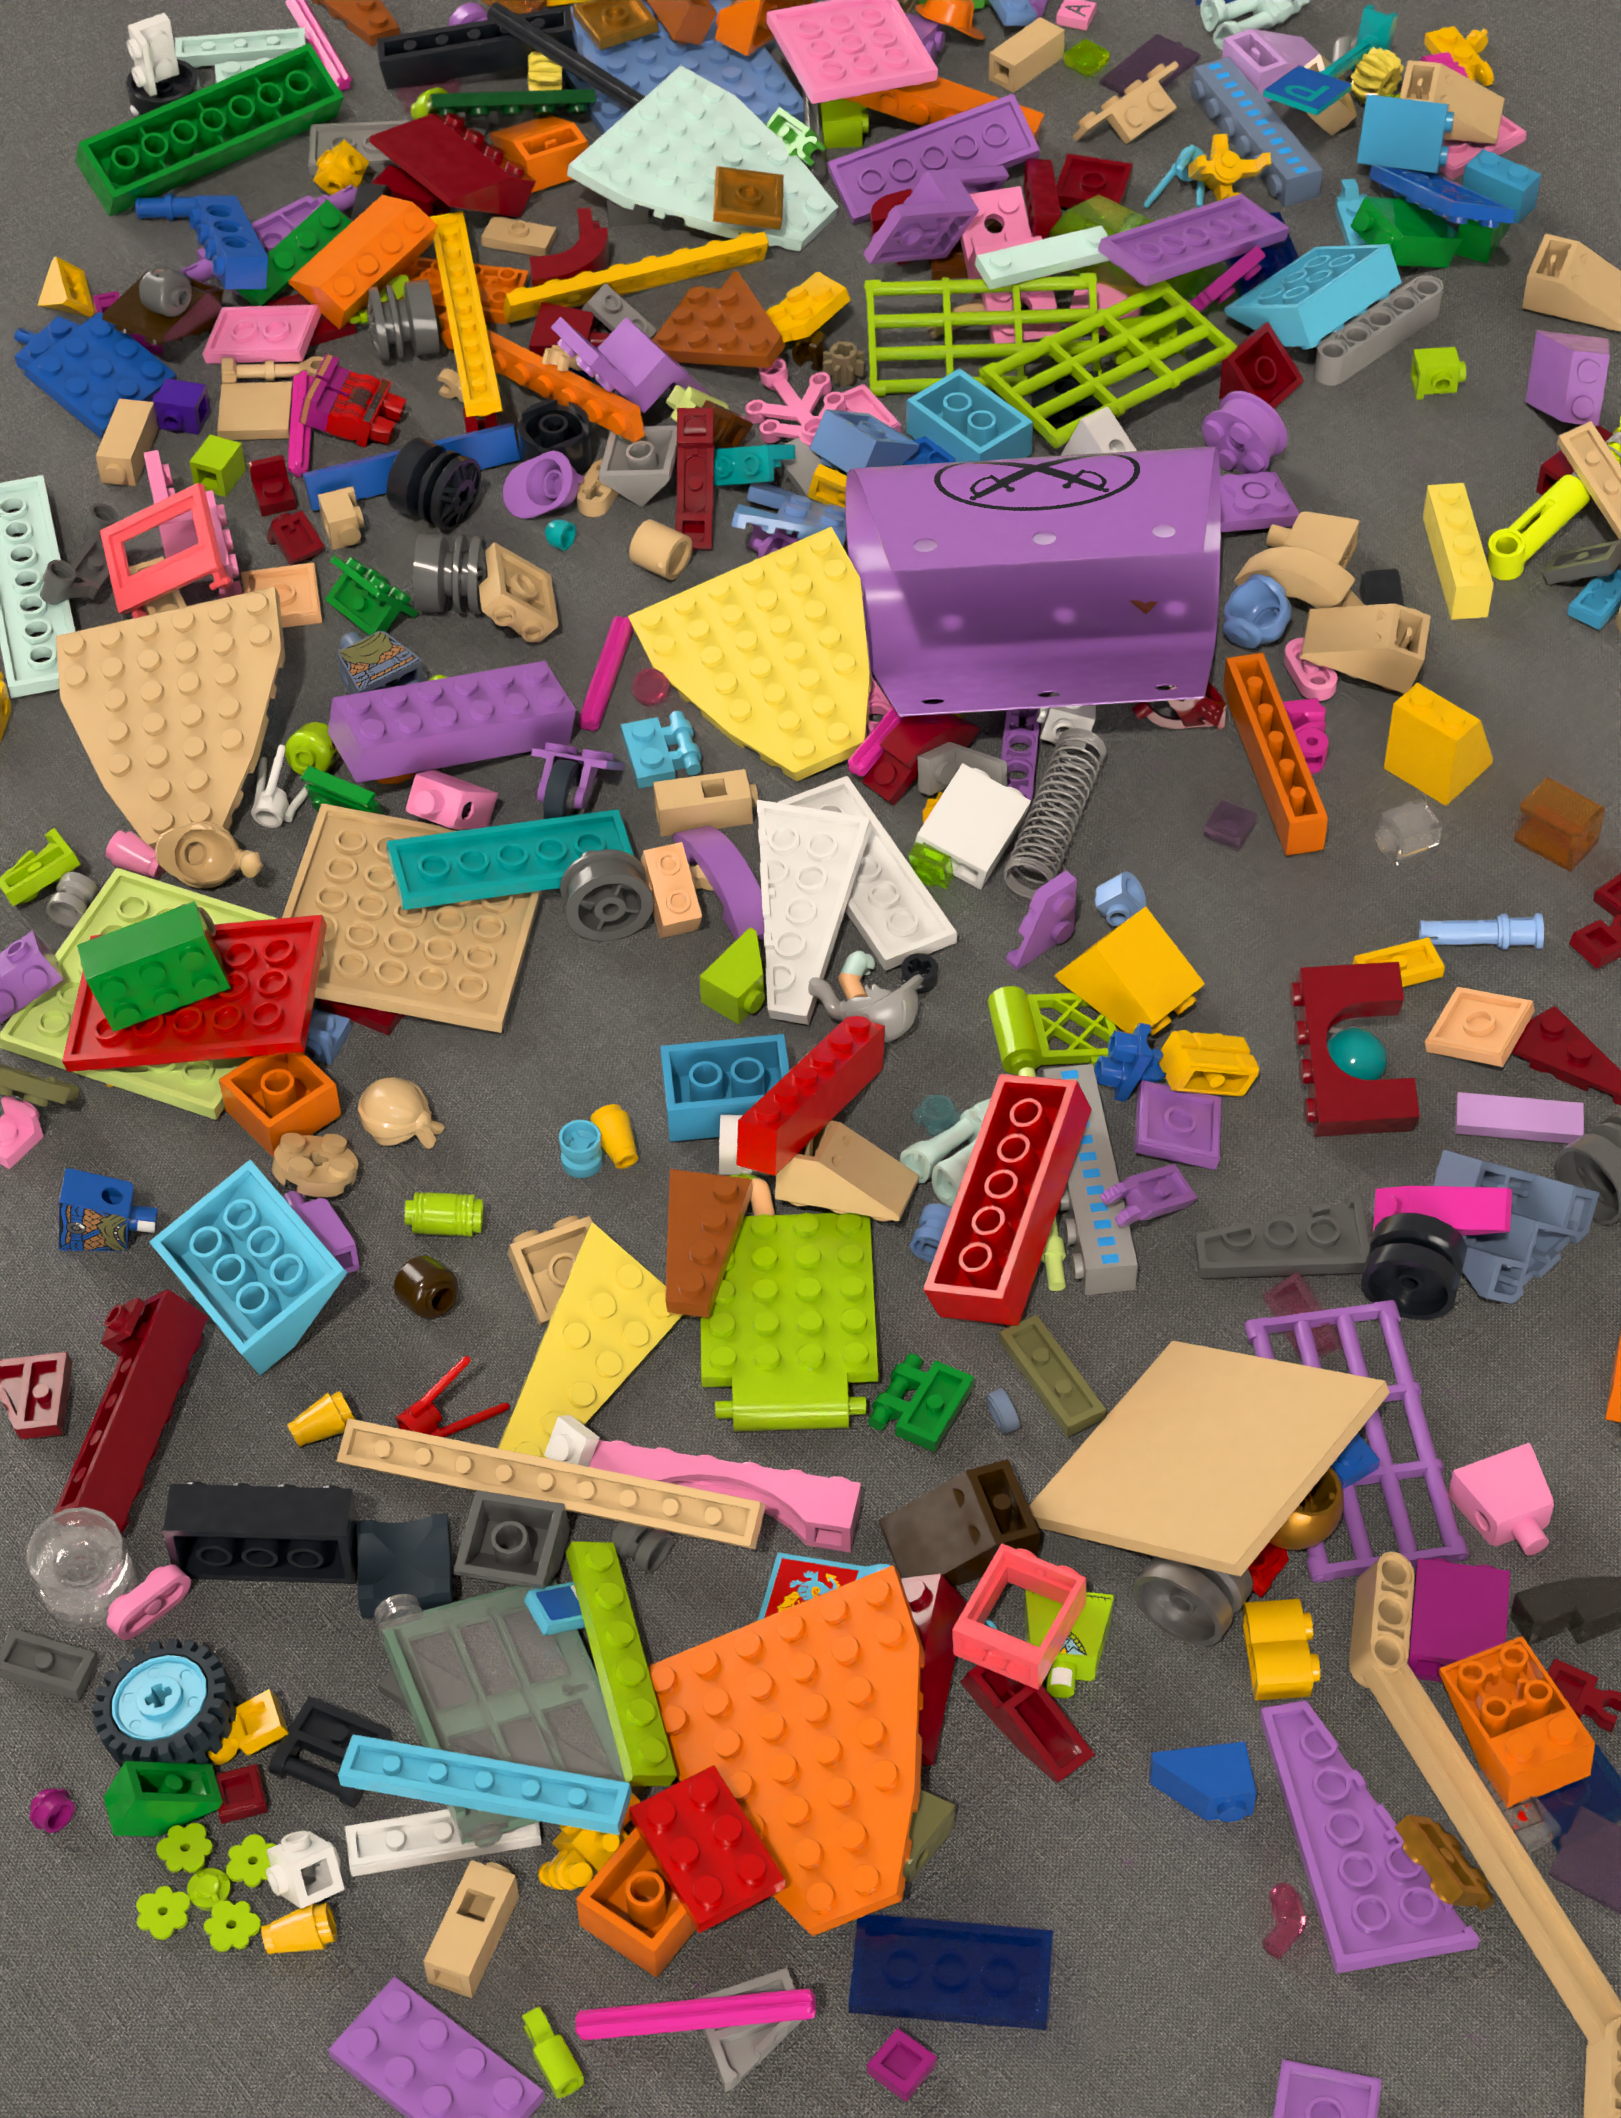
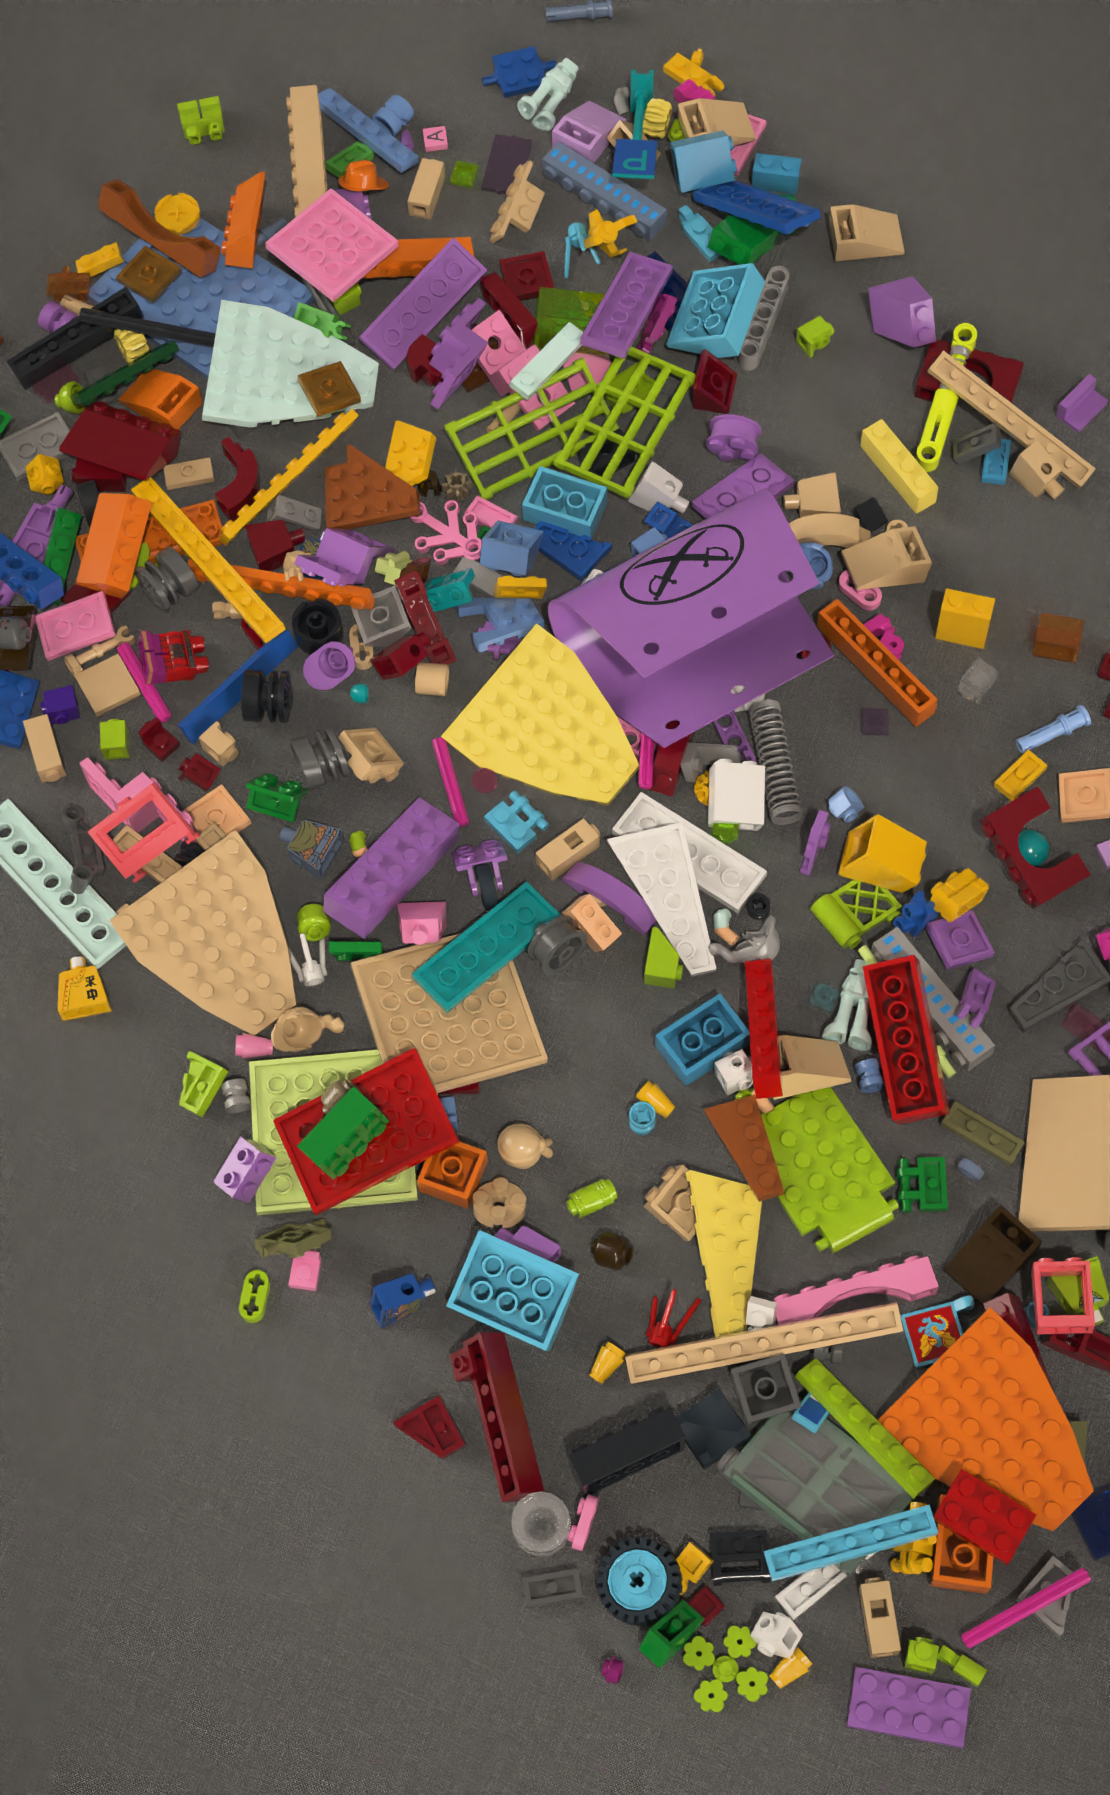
camera: 25 degrees left, 15 degrees up
none -> dark red torso [370,632,431,680]
none -> lime brick [904,1637,939,1674]

